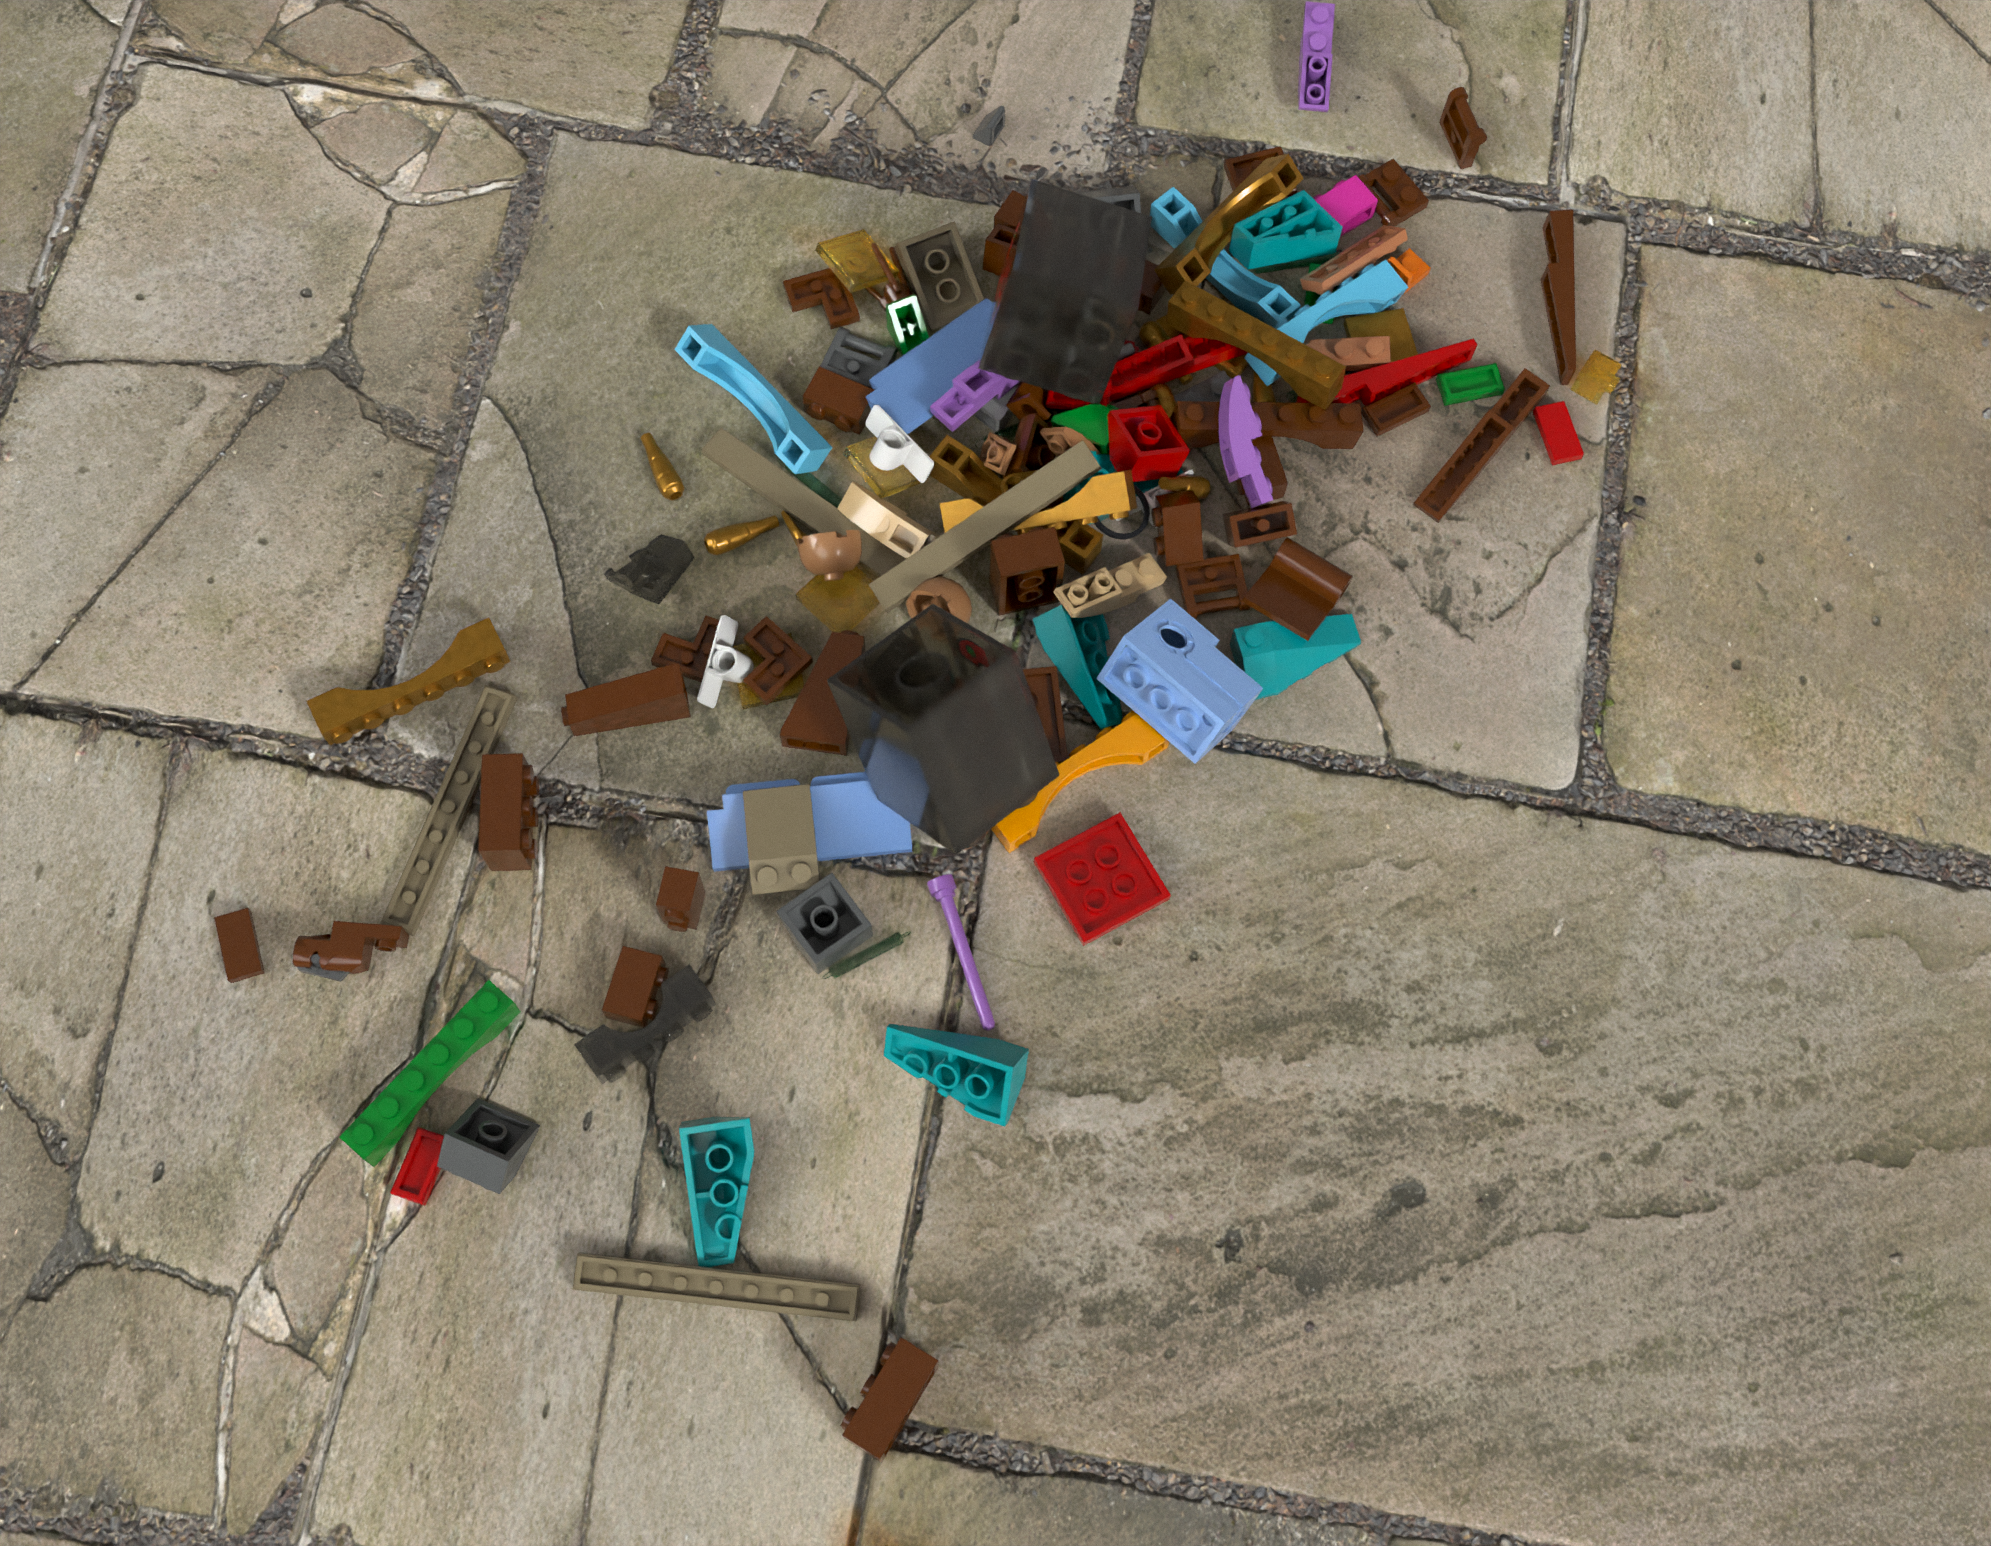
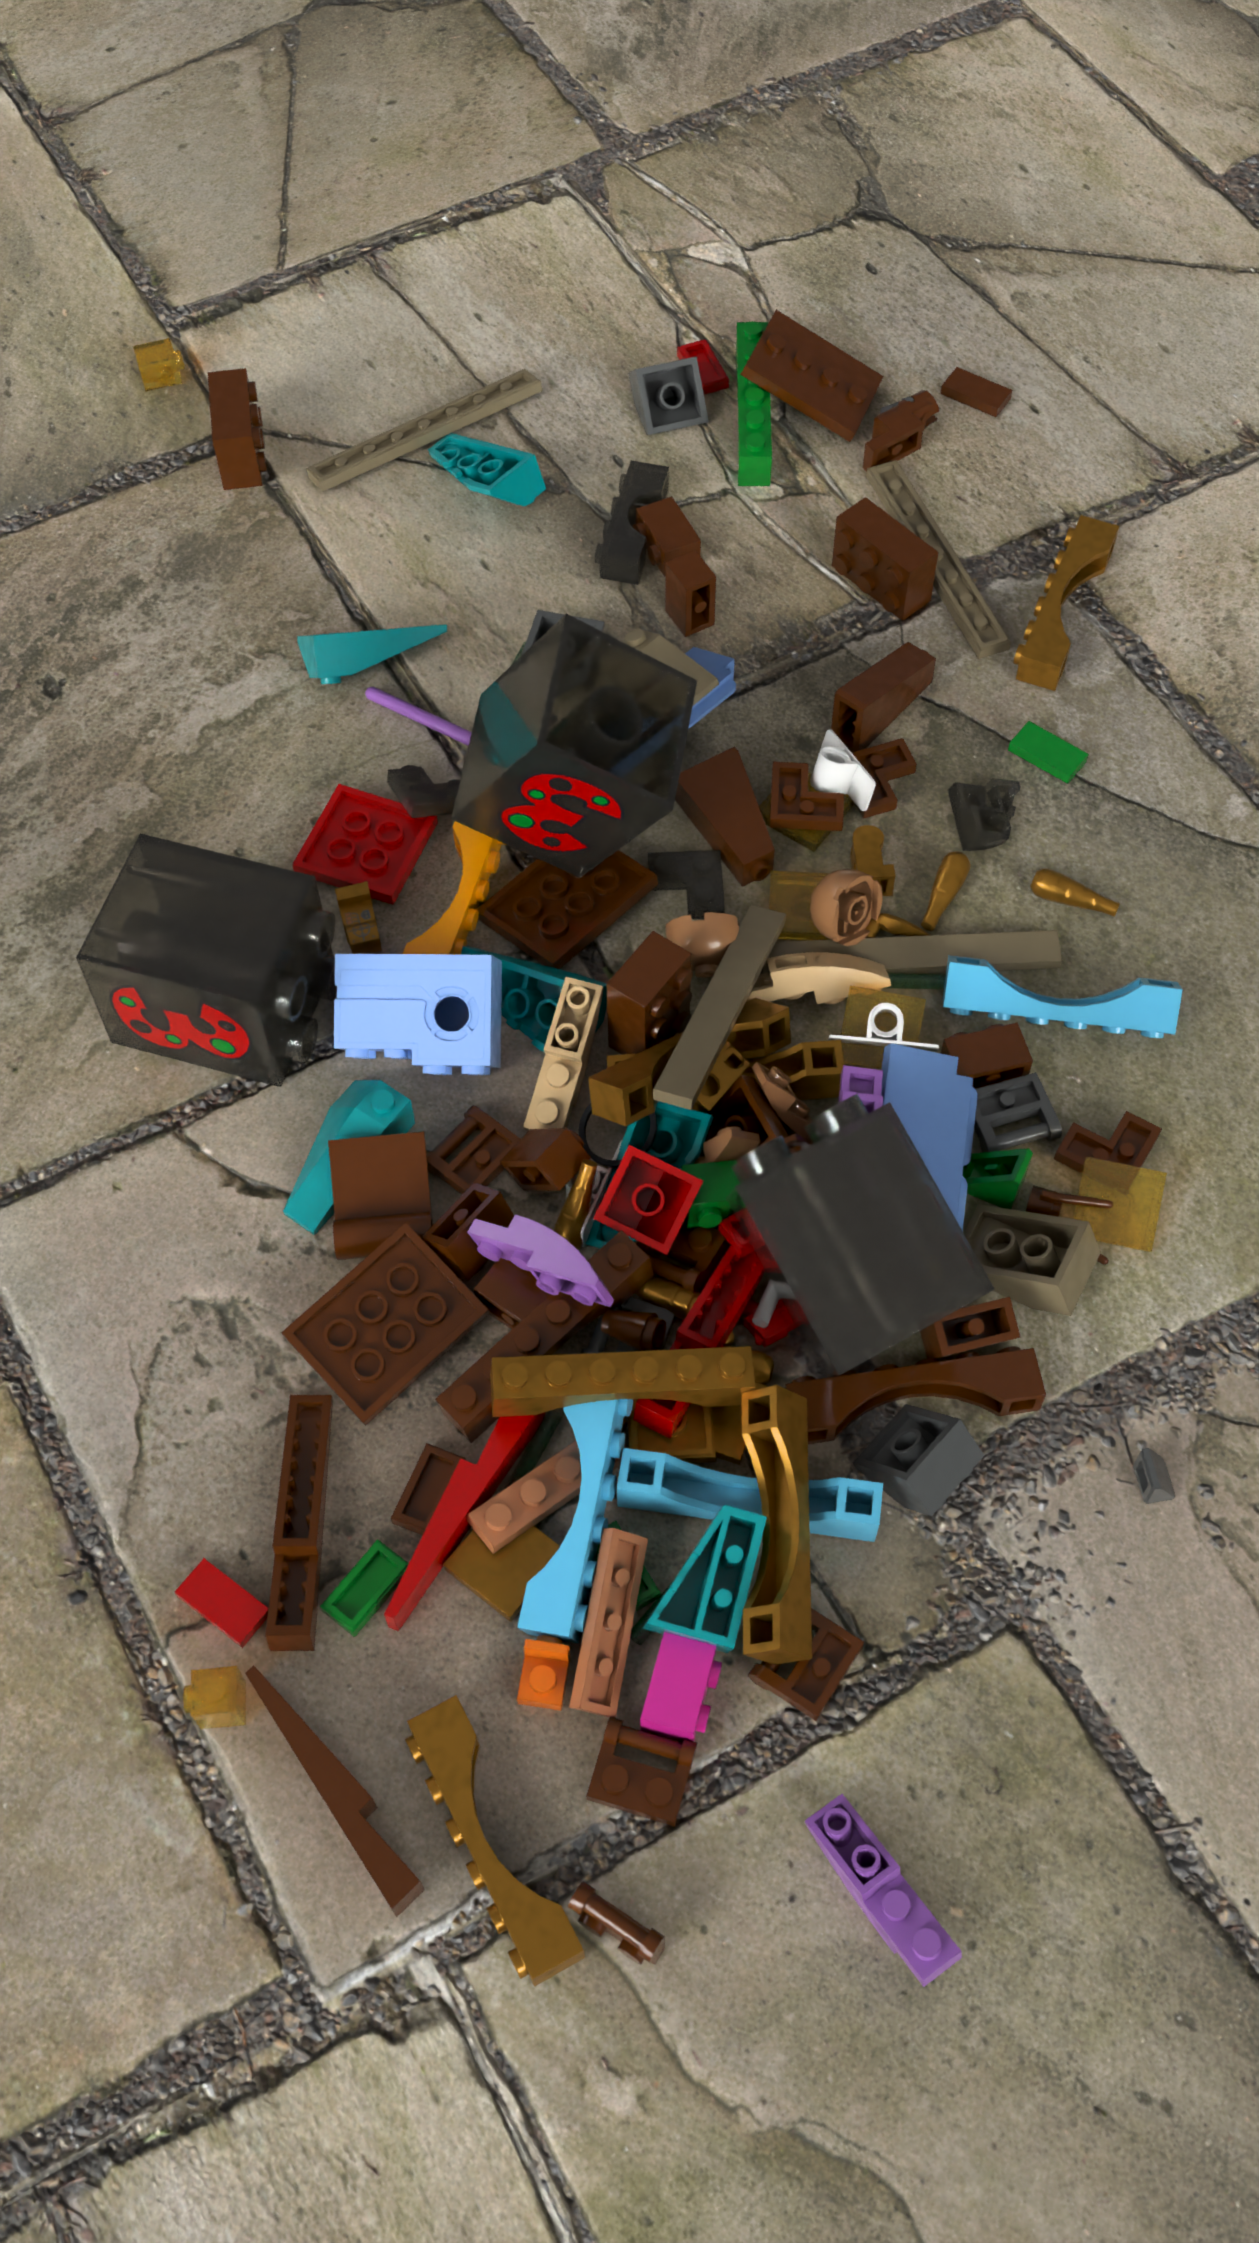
camera: 145 degrees right, 10 degrees down
none -> clear smoke brick [76,833,337,1087]
none -> reddish brown plate [281,1223,489,1426]
none -> pearl gold leg [335,882,382,954]
none -> clear smoke plate [387,765,480,818]
none -> pearl gold arch [405,1695,585,1987]
none -> reddish brown cone [601,1309,666,1351]
none -> reddish brown plate [740,309,884,442]
none -> pearl gold leg [850,825,896,896]
none -> green tile [1008,721,1089,784]

